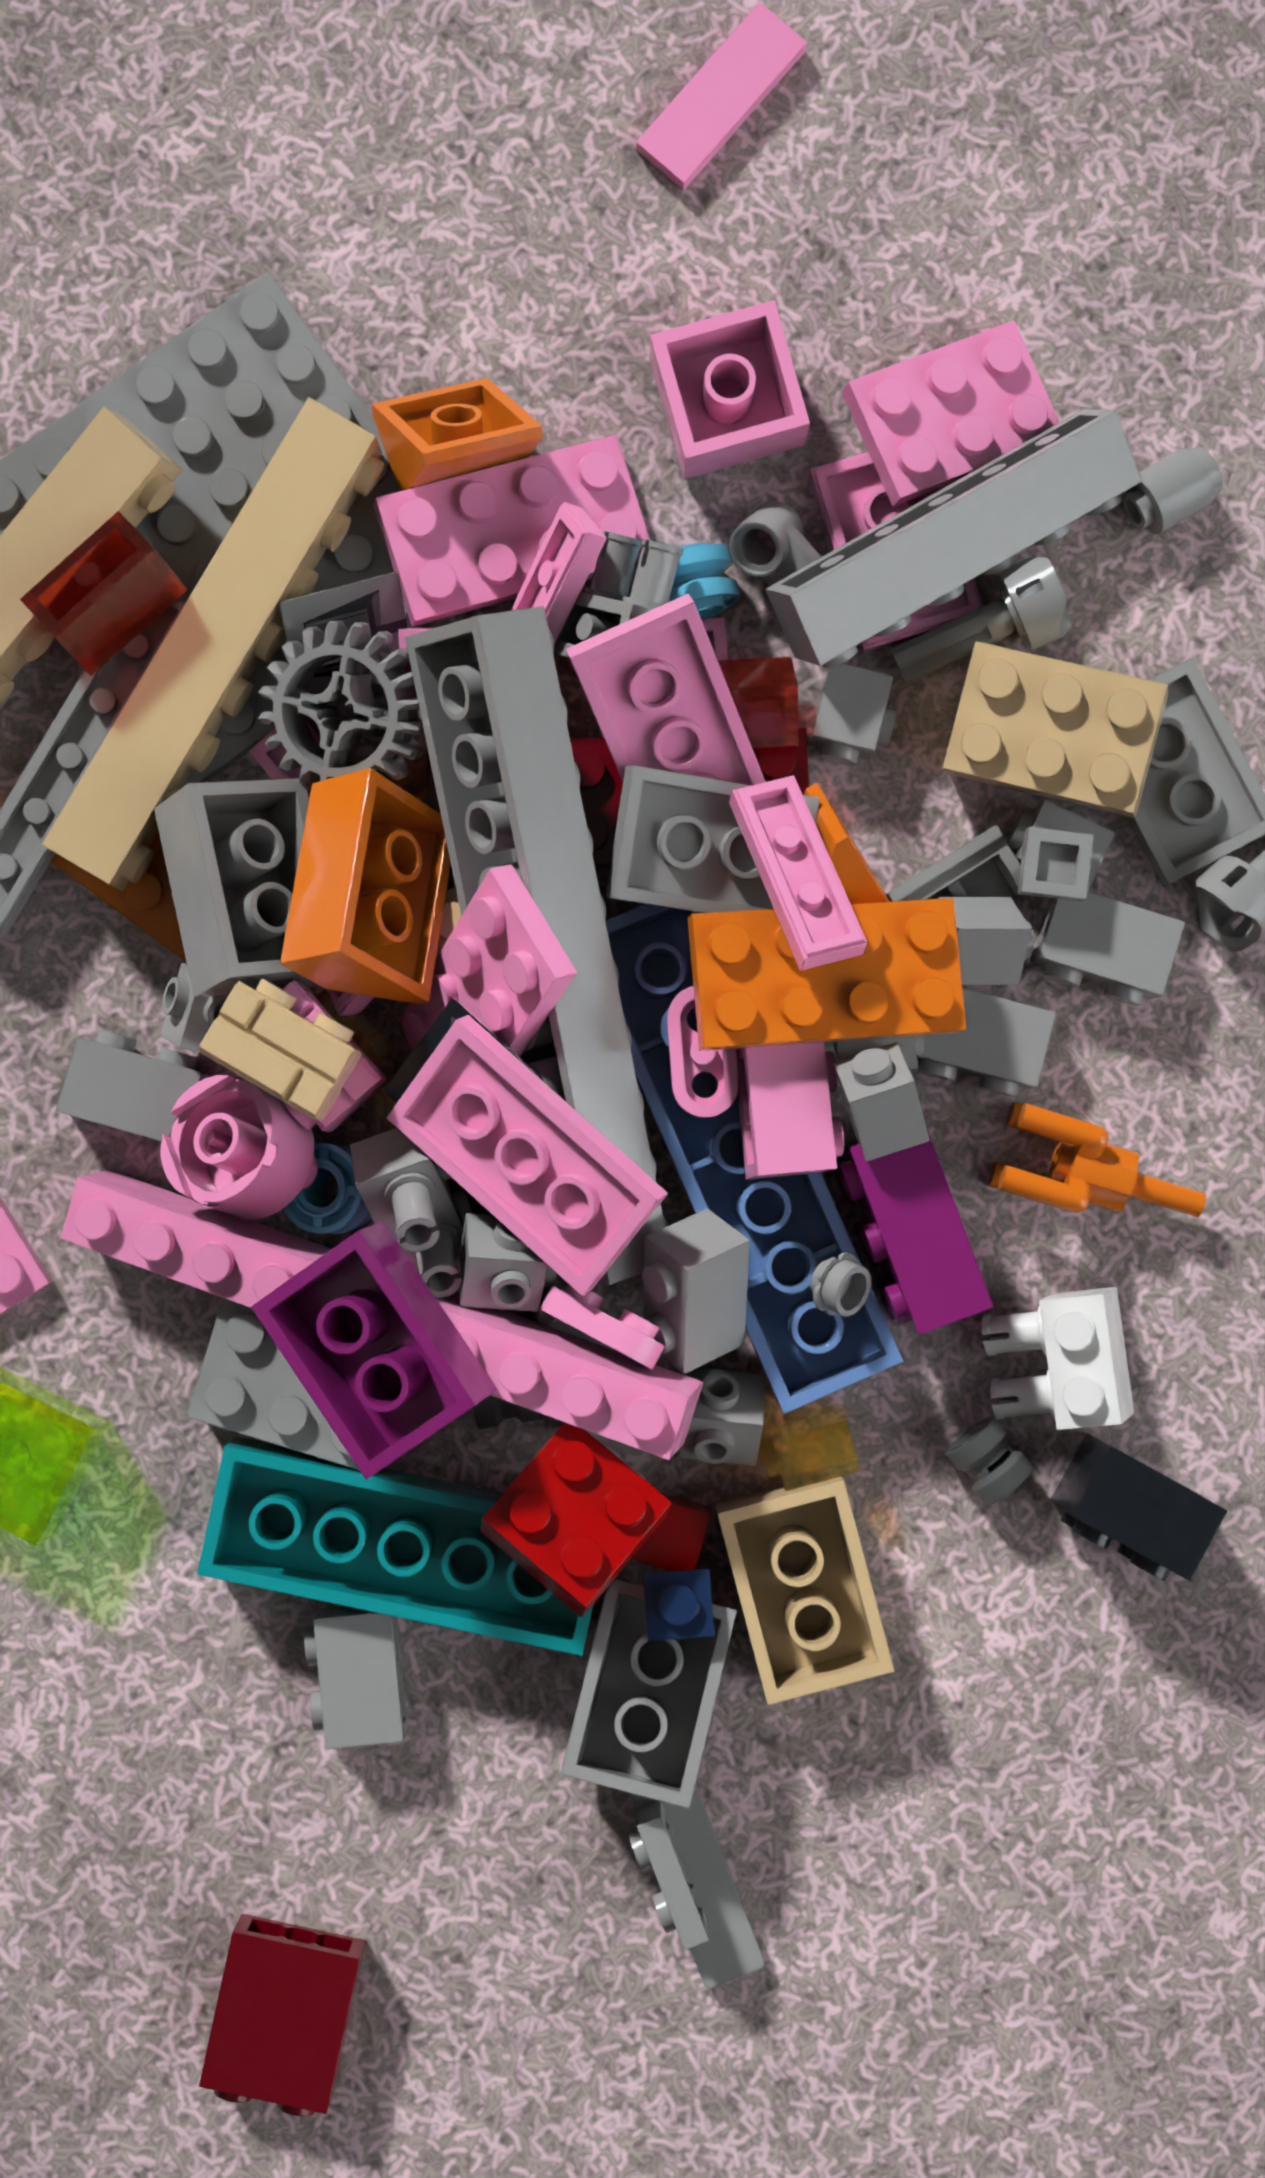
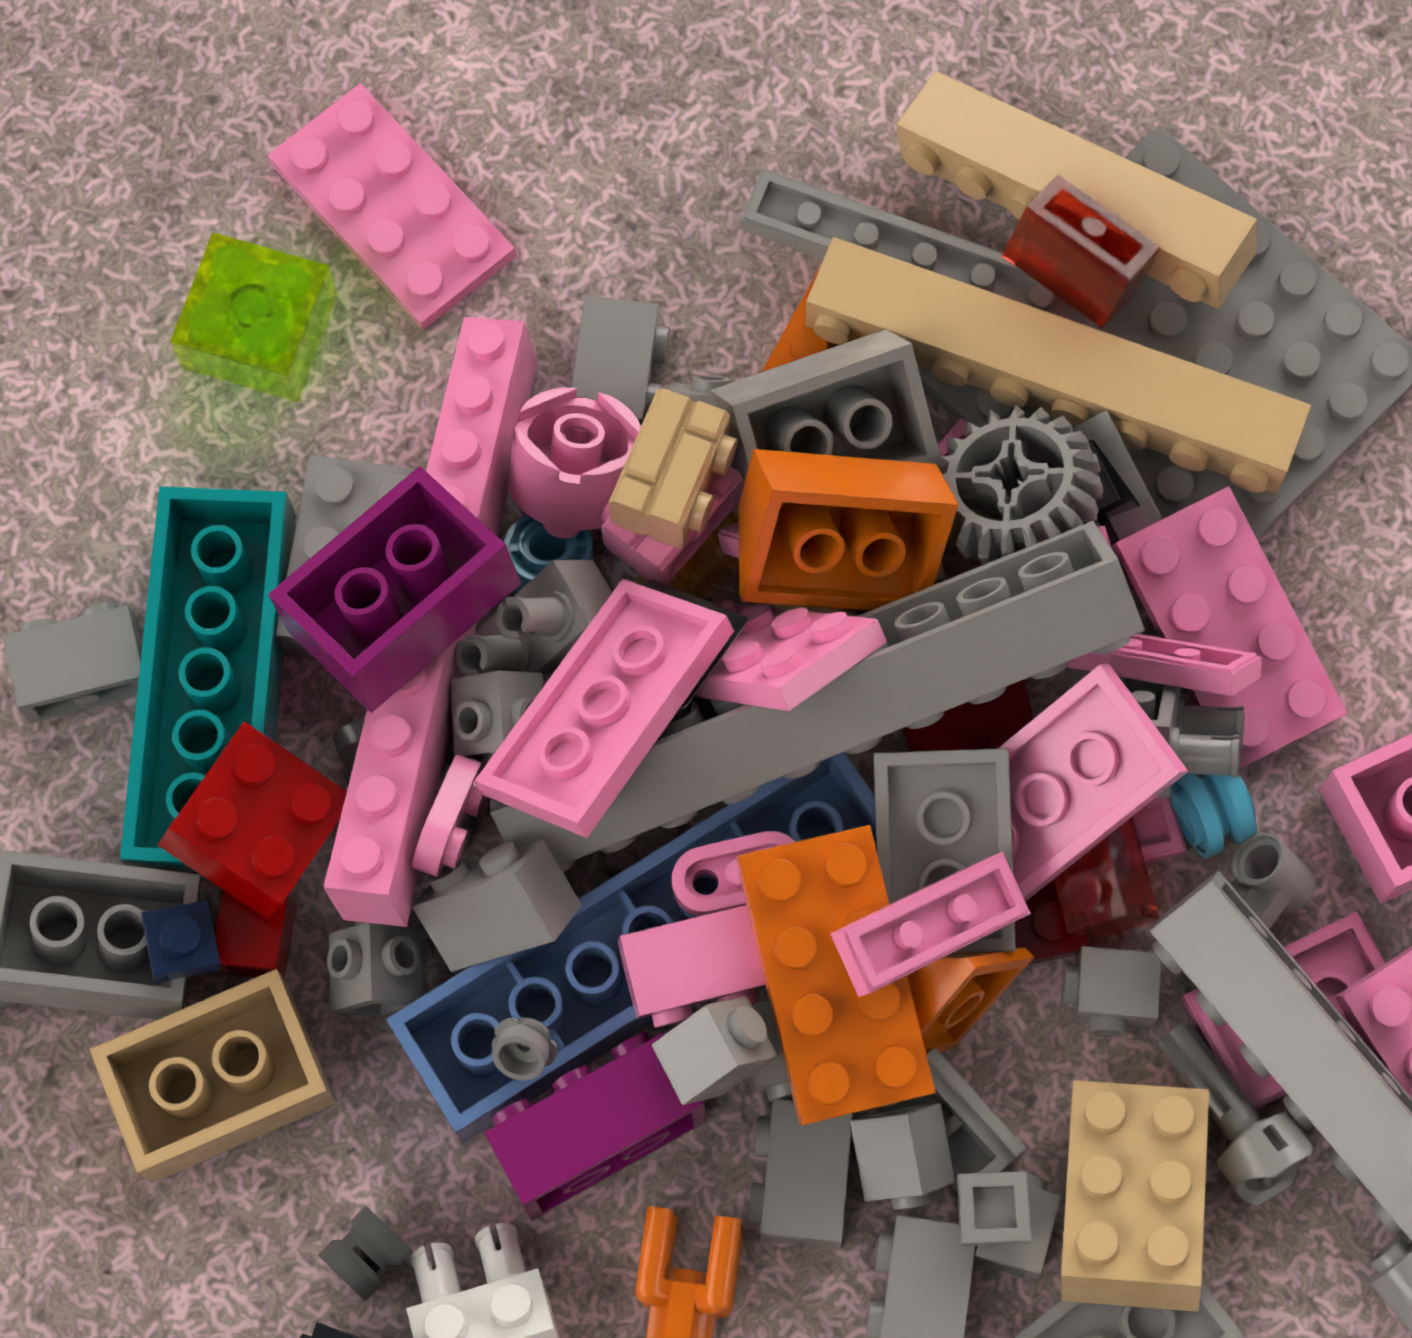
camera: 90 degrees right, 15 degrees down
orange slope [372,378,543,491] -> none
clear yellow brick [759,1403,861,1491] -> none

